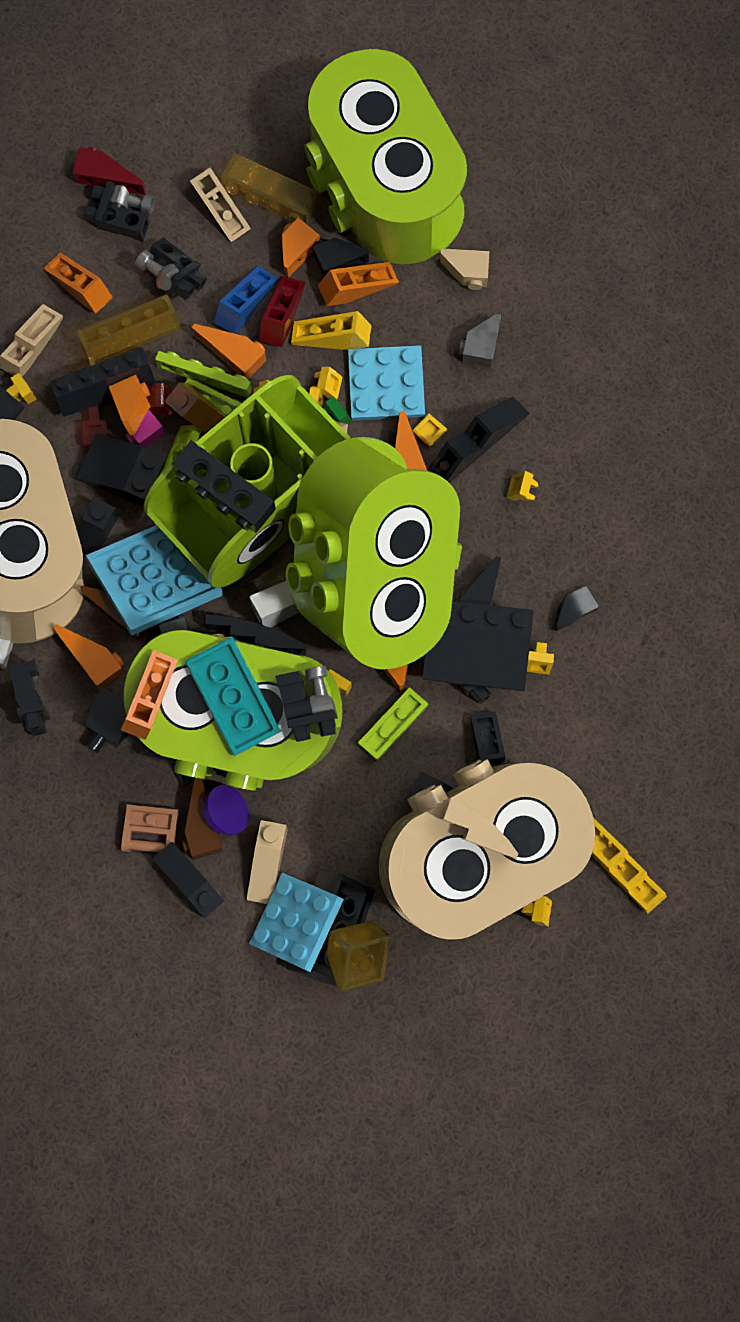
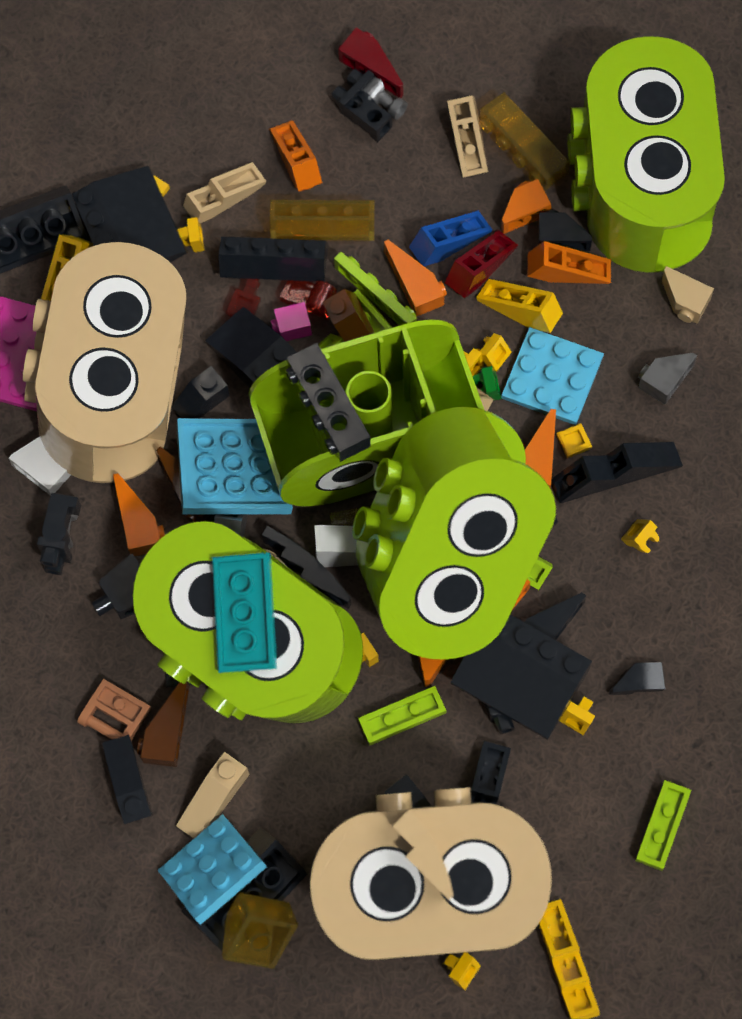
camera: 25 degrees right, 5 degrees down
orange slope [109,375,151,436] -> none
orange slope [121,650,178,740] -> none
black hips [135,237,207,300] -> none
dark purple tile [203,785,249,837] -> none
black hips [275,666,338,742] -> none
none -> lime plate [635,780,691,871]

